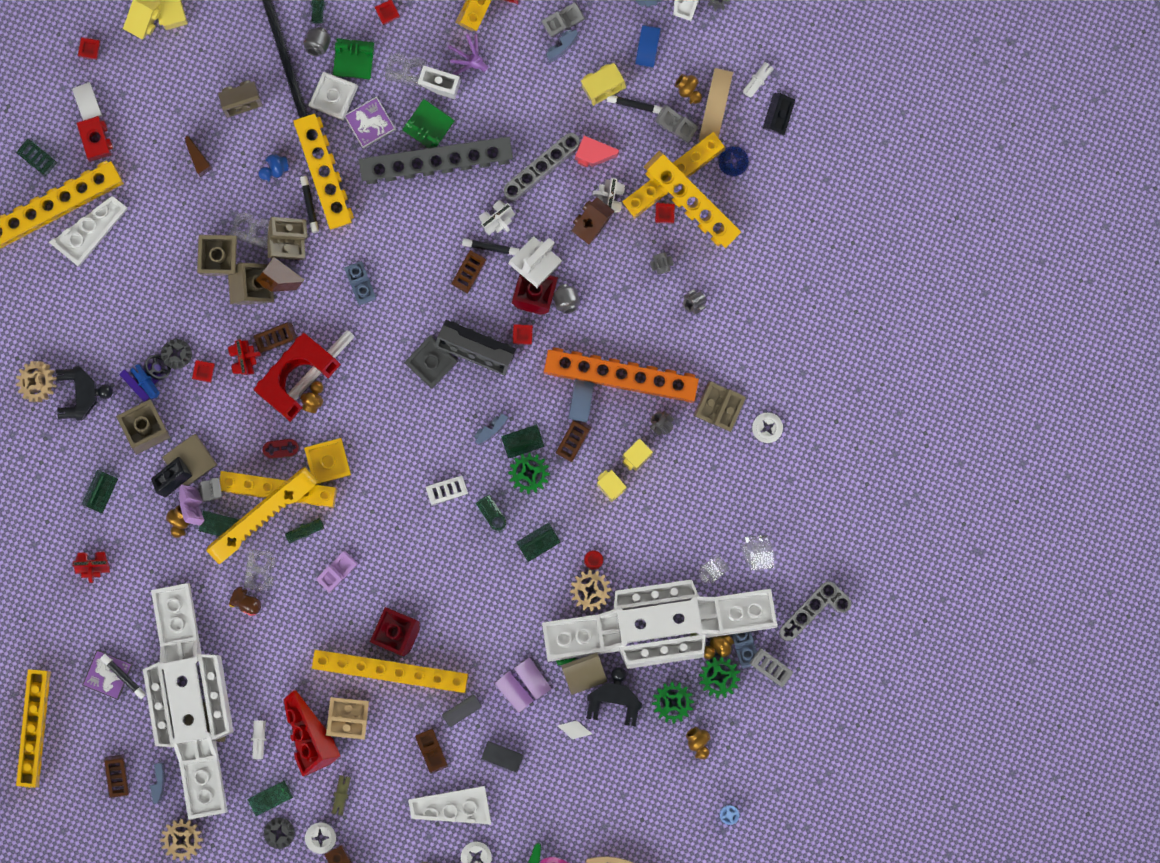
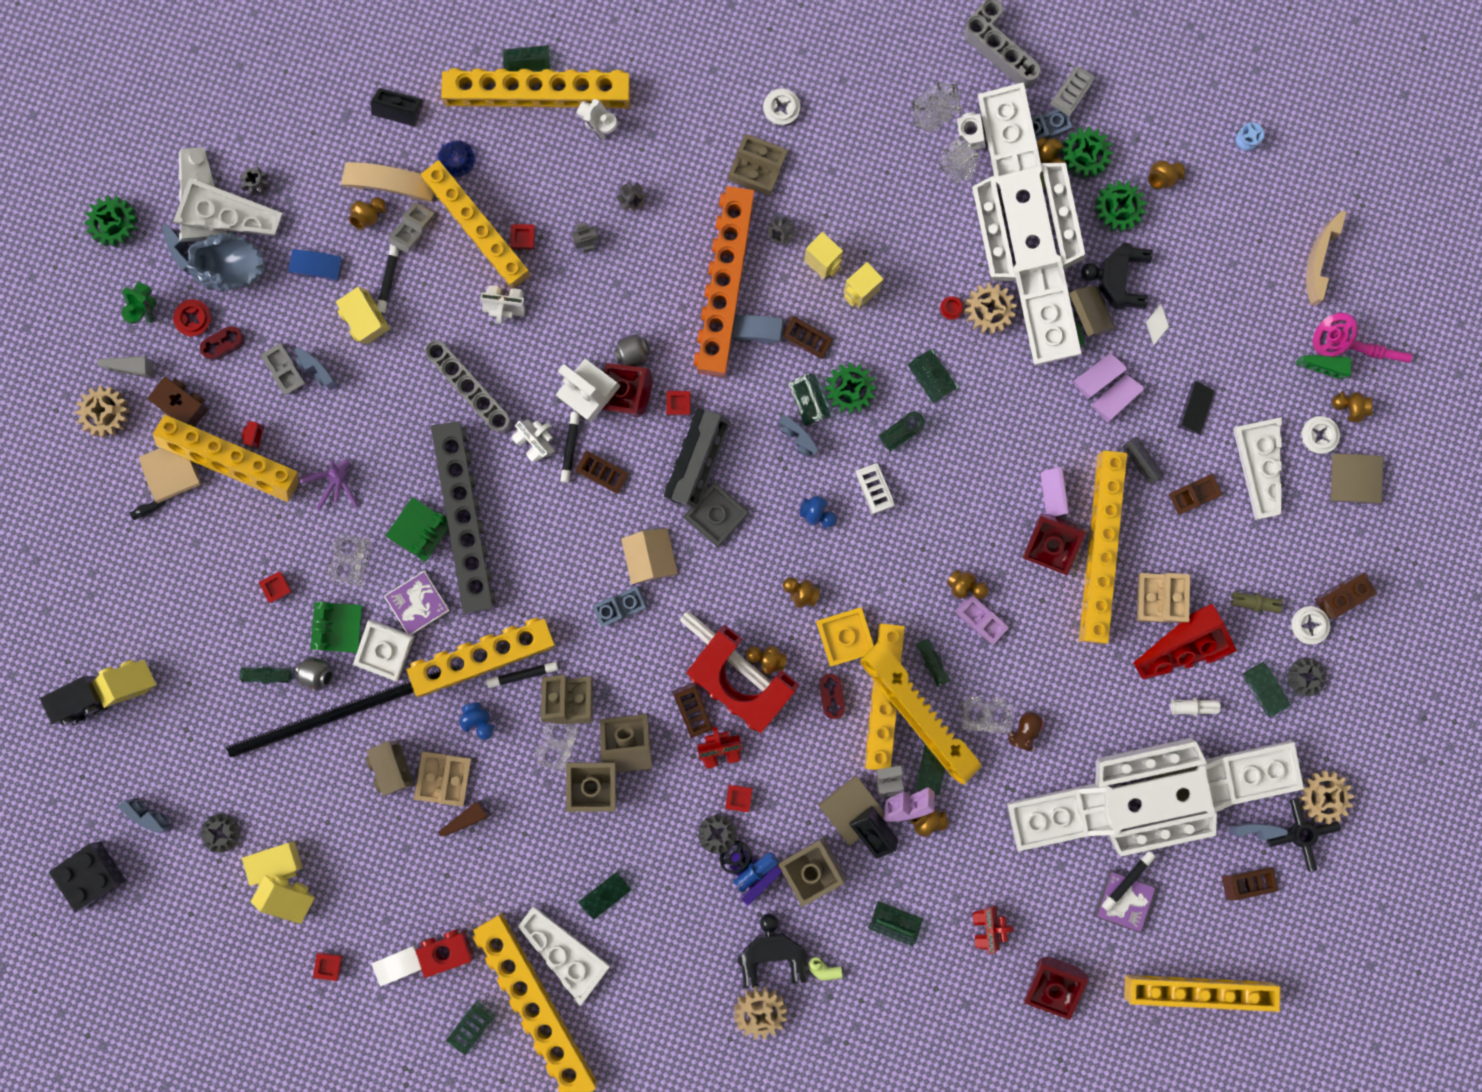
camera: 90 degrees left, 0 degrees up
slope [256,257,305,292] -> none
white slope [418,65,461,99] -> none
reddish brown brick [571,197,615,244] -> none
coral slope [575,136,619,167] -> none
yellow brick [643,151,741,248] -> none
white axle [743,62,774,98] -> none
none -> tan slope [413,751,471,807]
none -> yellow brick [441,68,630,108]
none -> clear green slope [503,45,551,72]
none -> white hips [577,99,618,140]
none -> clear green slope [578,870,632,920]
none -> tan slope [621,528,678,585]
none -> pearl gold animal [782,577,820,608]
none -> blue animal [799,496,837,529]
none -> yellowish green arm [808,957,843,981]
none -> pearl gold animal [947,569,989,599]
none -> white brick [957,113,986,152]
none -> dark red slope [1024,957,1088,1020]
none -> lavender slope [1040,467,1069,517]
none -> black bar [1266,798,1341,872]

